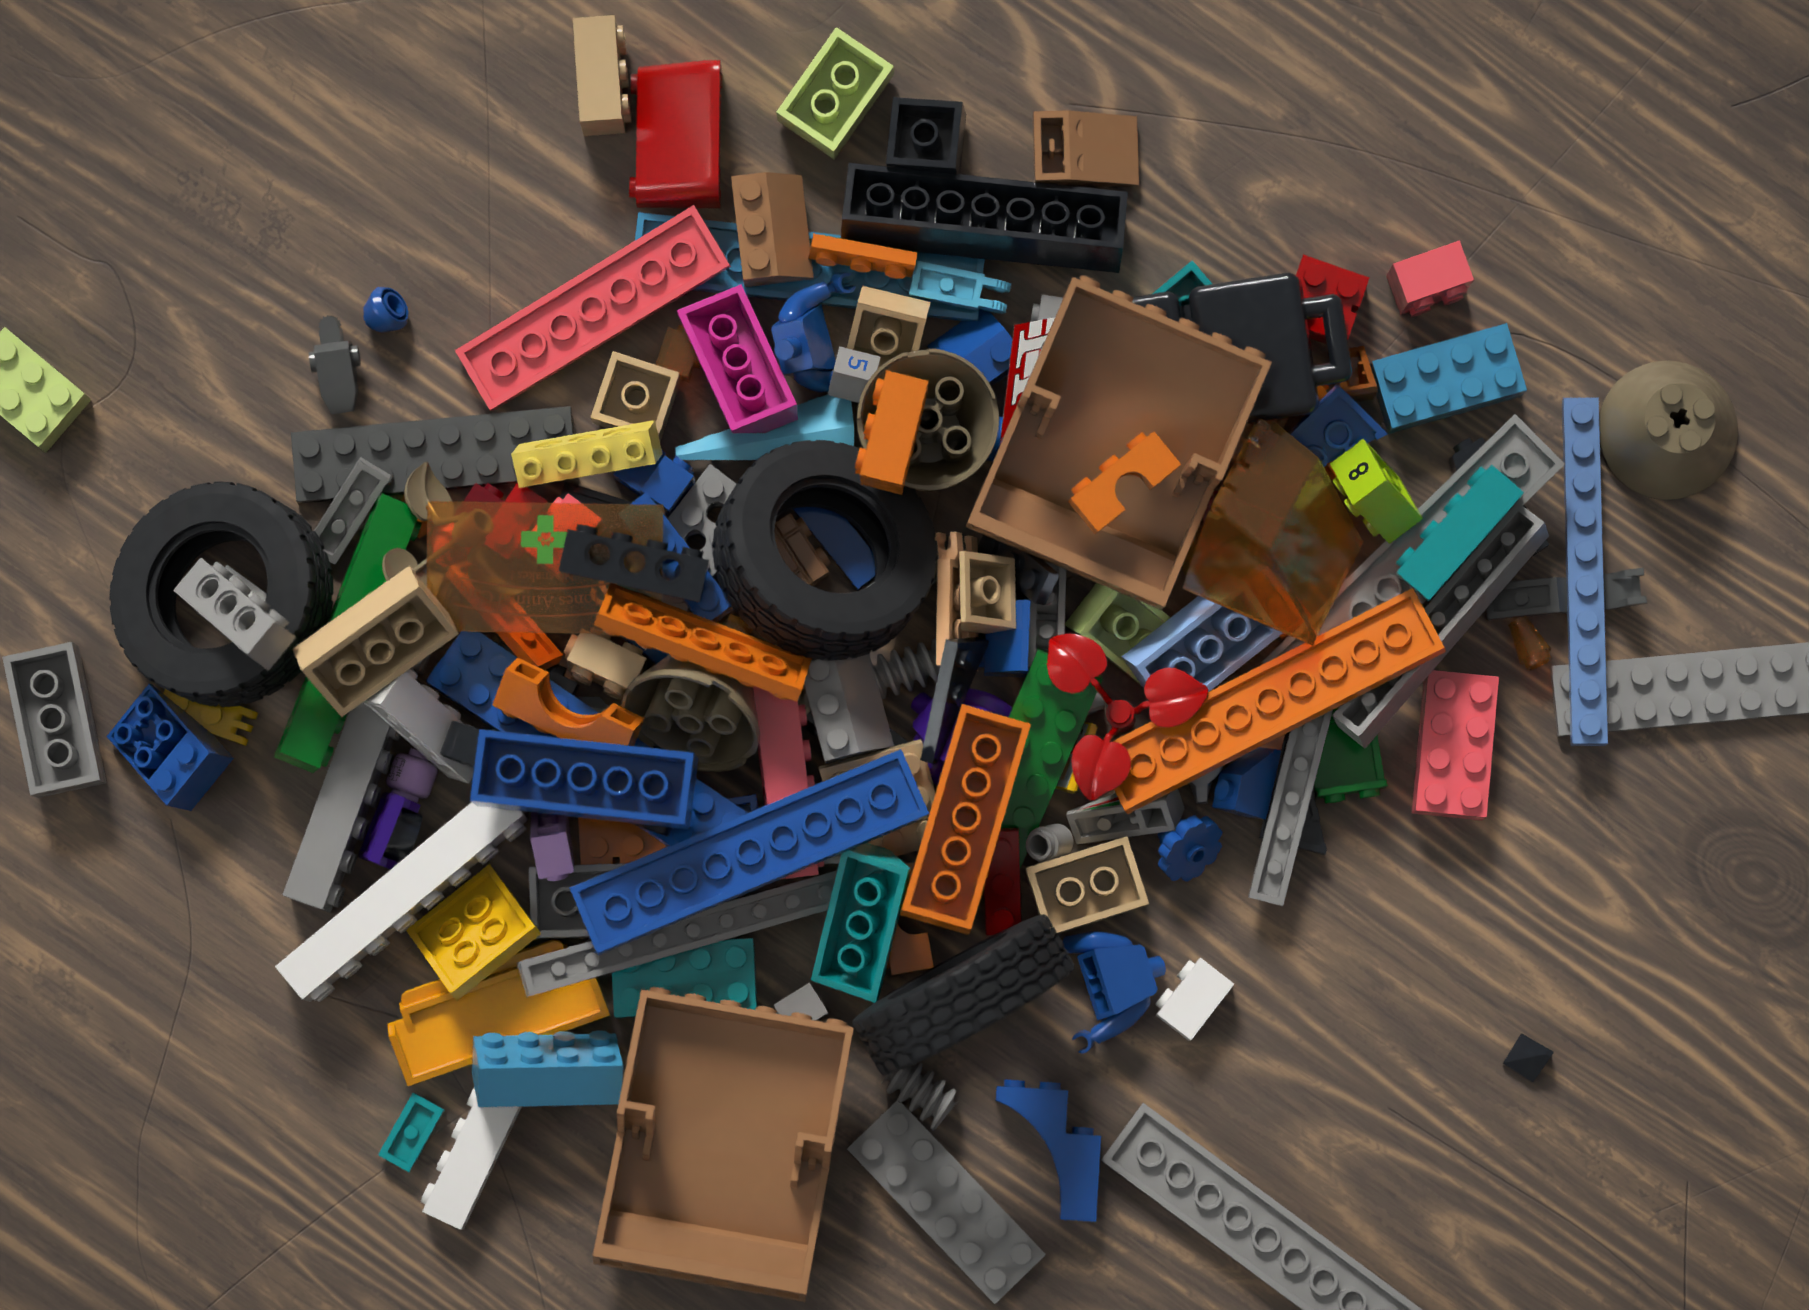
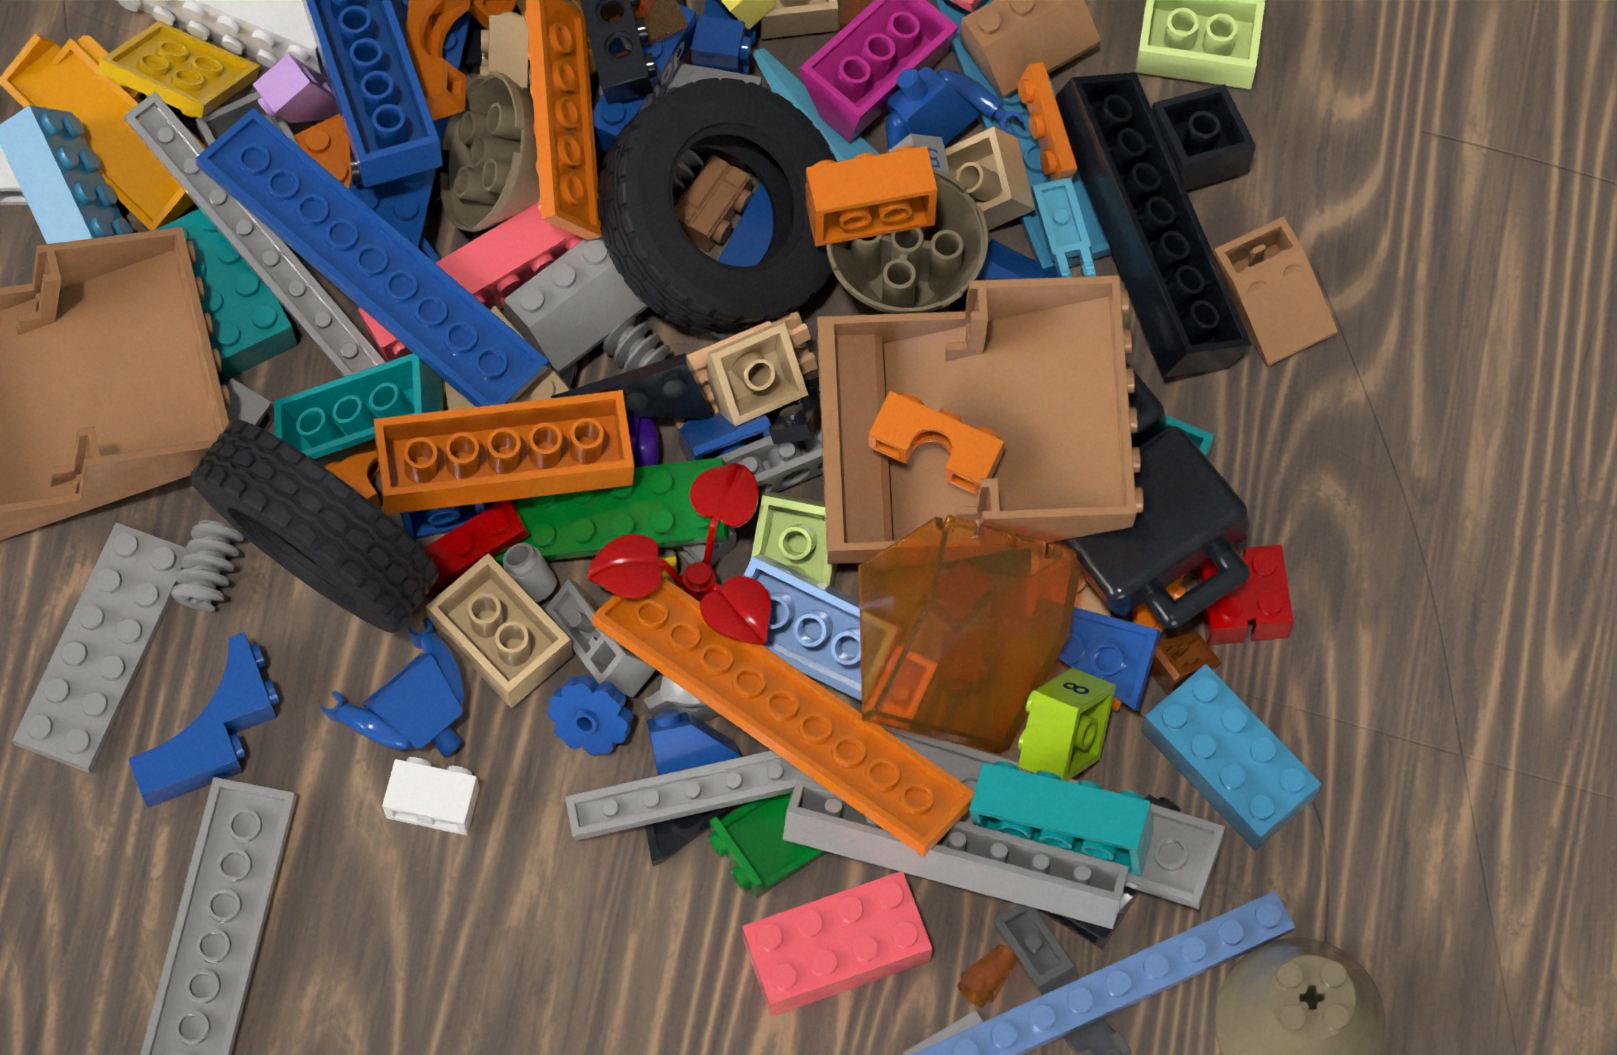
camera: 65 degrees right, 15 degrees down
coral piece [1386,240,1474,317] -> none

